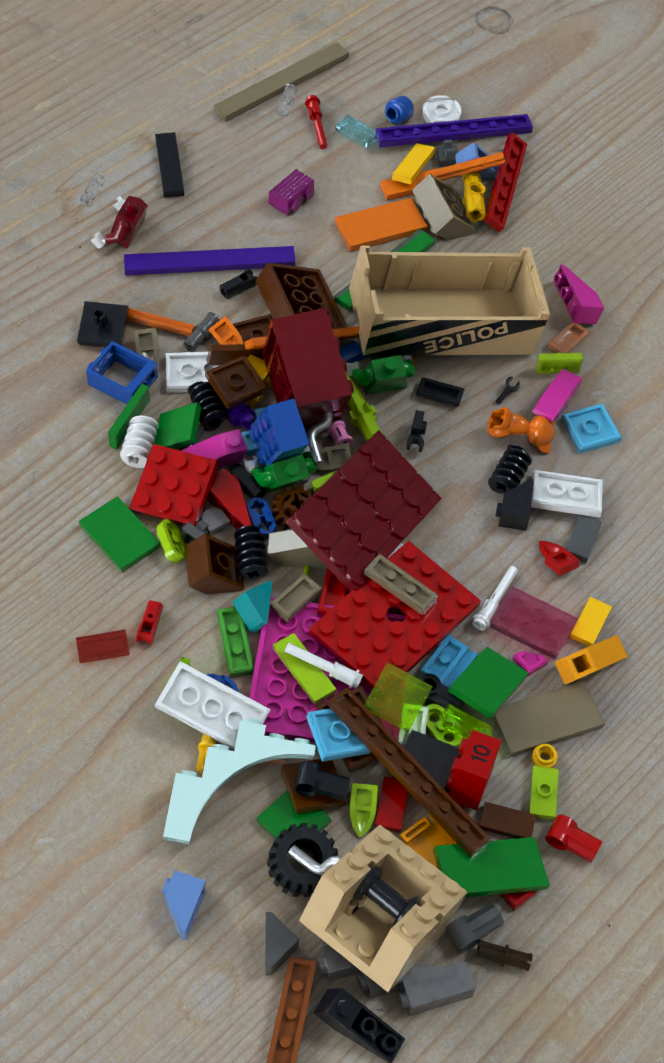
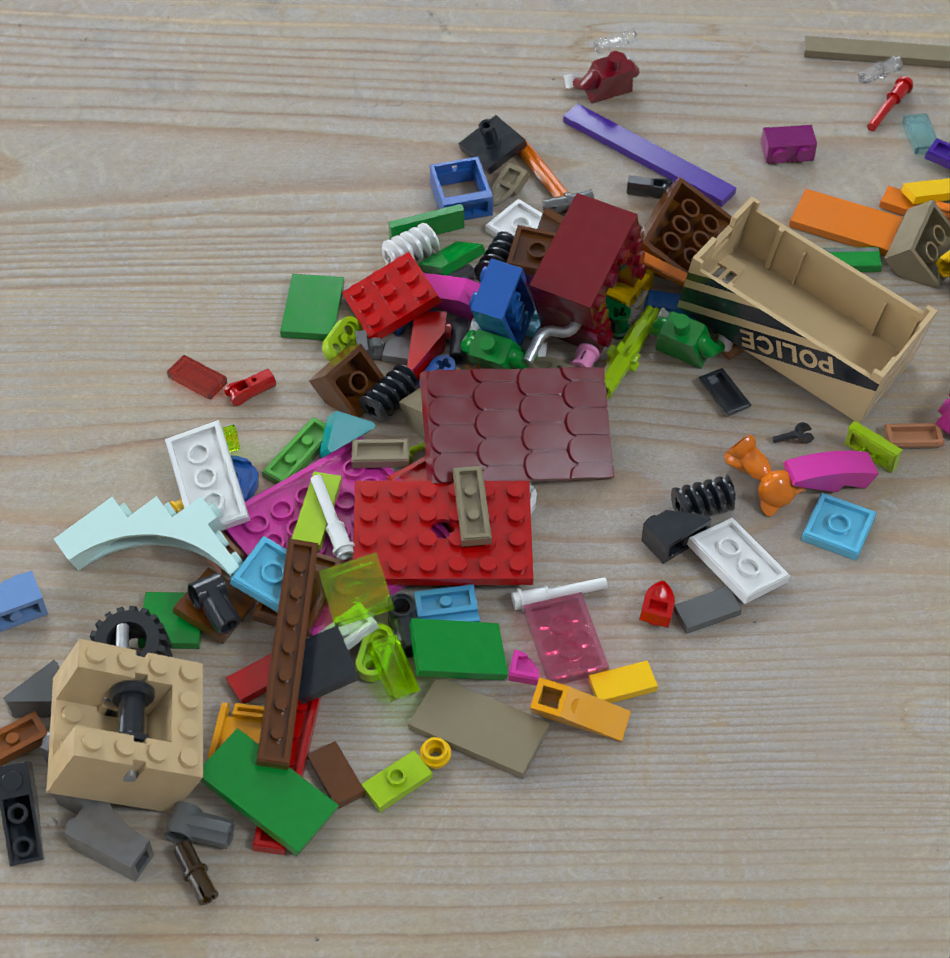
camera: 50 degrees right, 5 degrees down
black tile [155,132,184,197] -> none
lime plate [350,783,379,838] -> none
black plate [406,410,427,452] -> none
red brick [446,730,502,810] -> none
red piece [545,814,603,863] -> none

